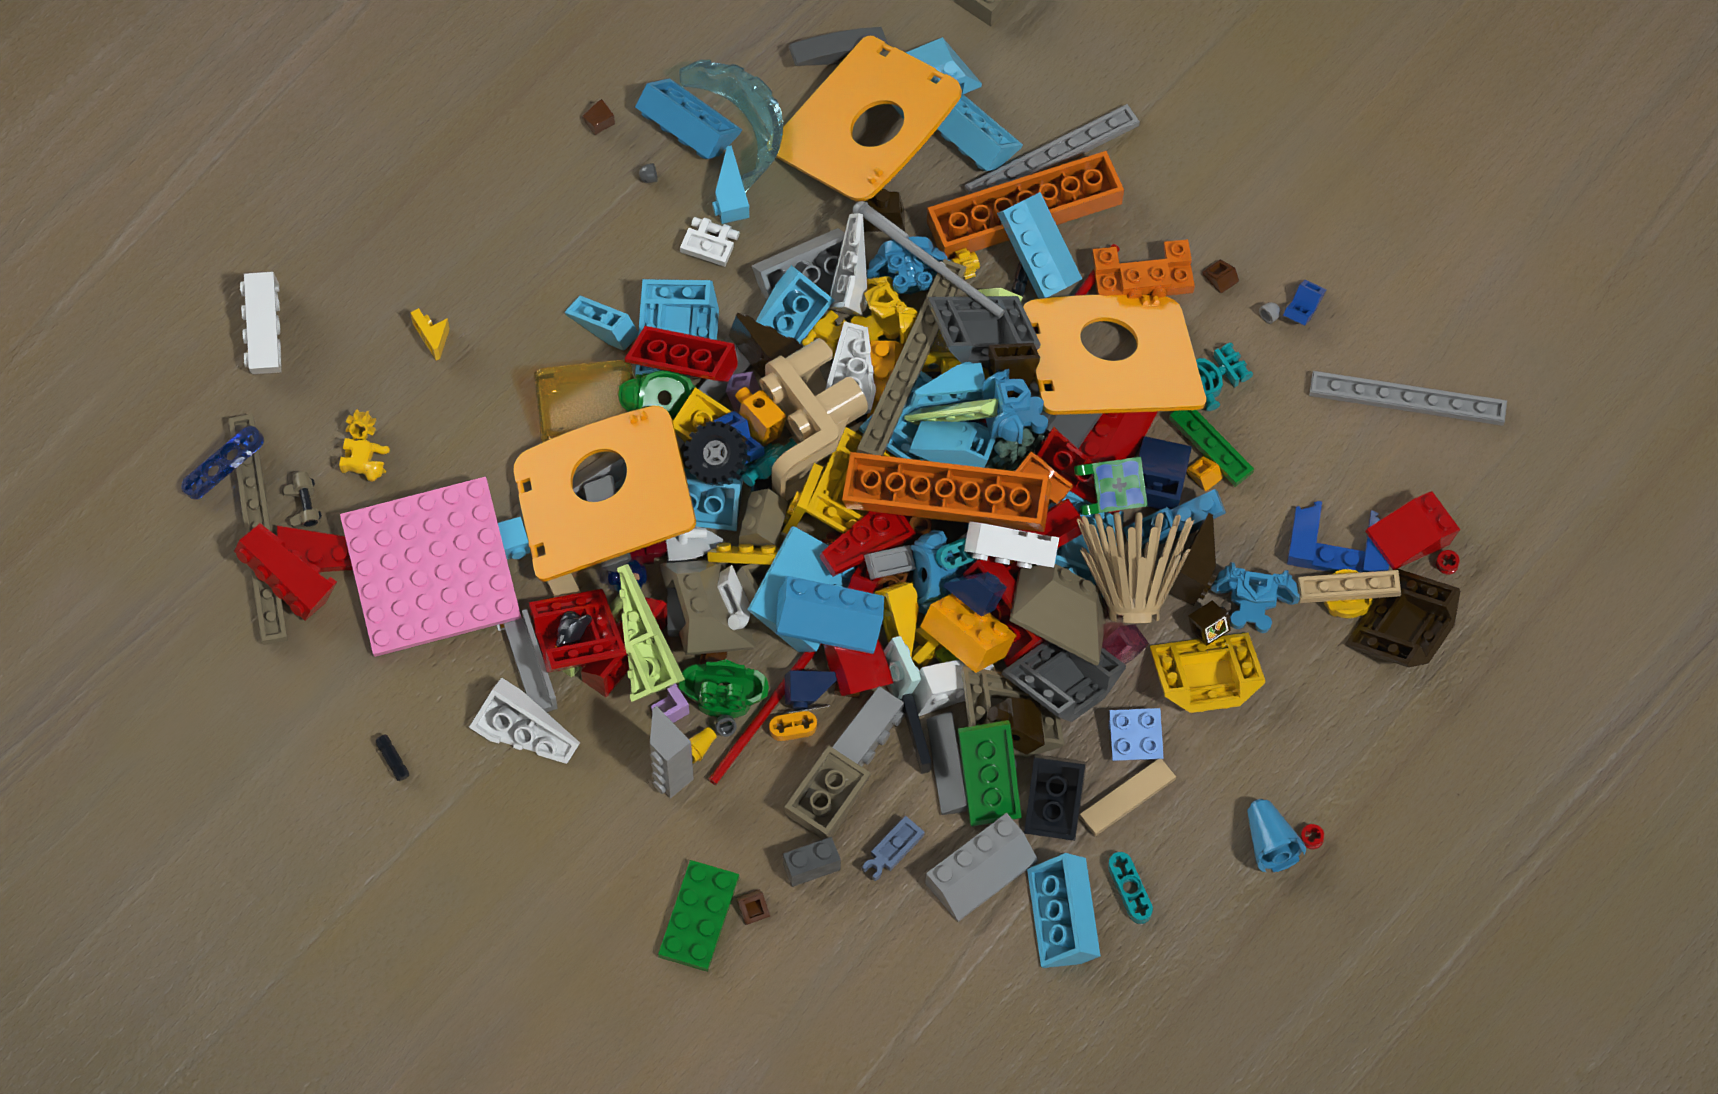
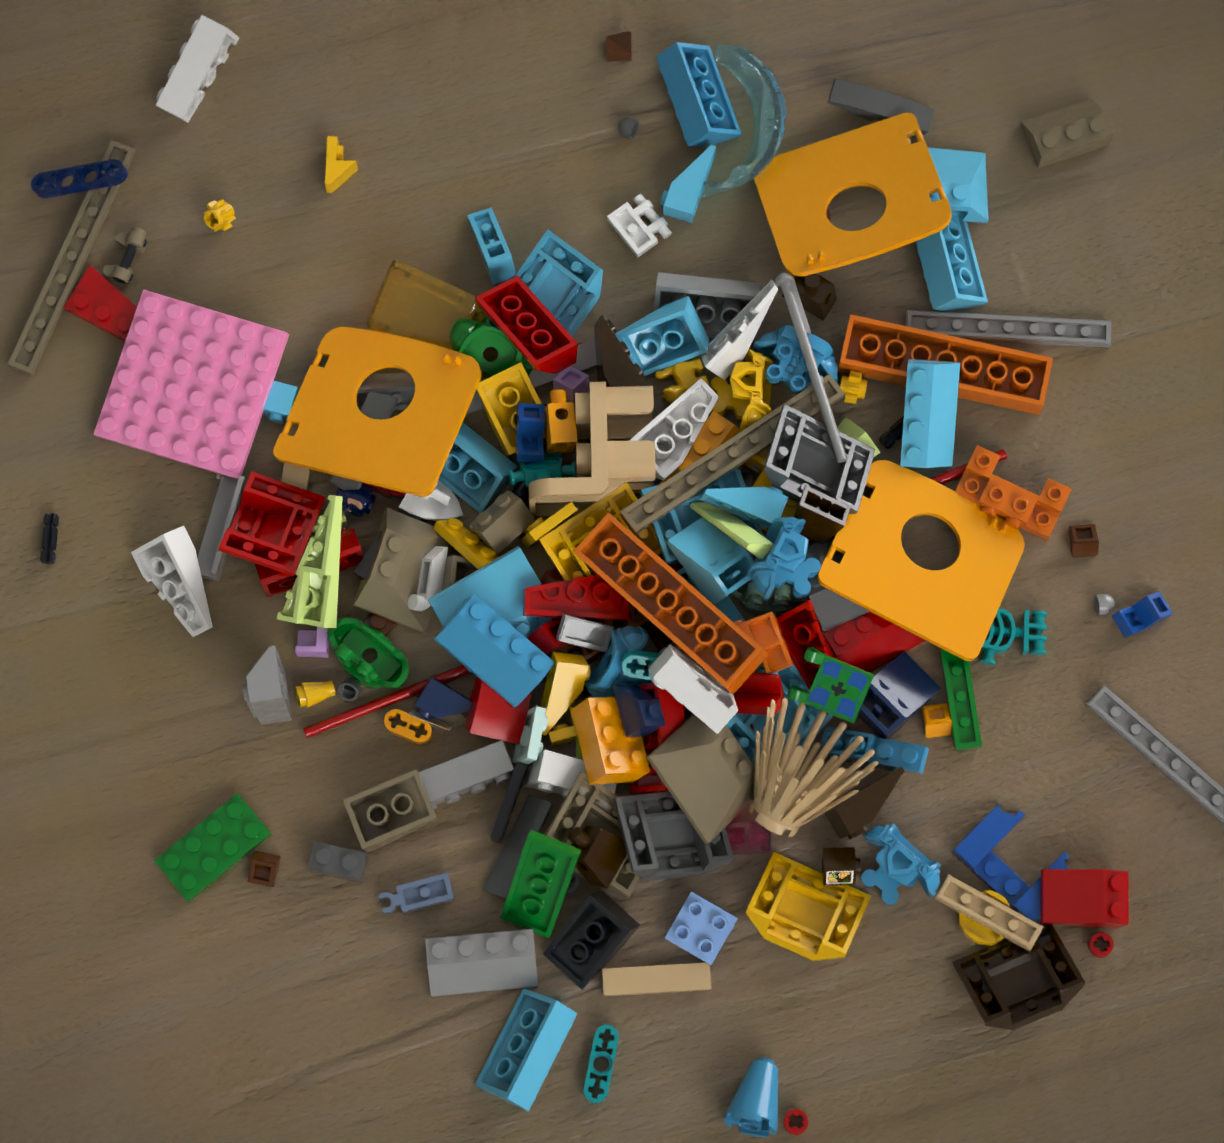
camera: 35 degrees right, 10 degrees up
red wedge [234,523,337,621] -> none
yellow animal [339,438,390,482] -> none
black animal [555,611,592,648] -> none
black wheel [684,421,751,486] -> none

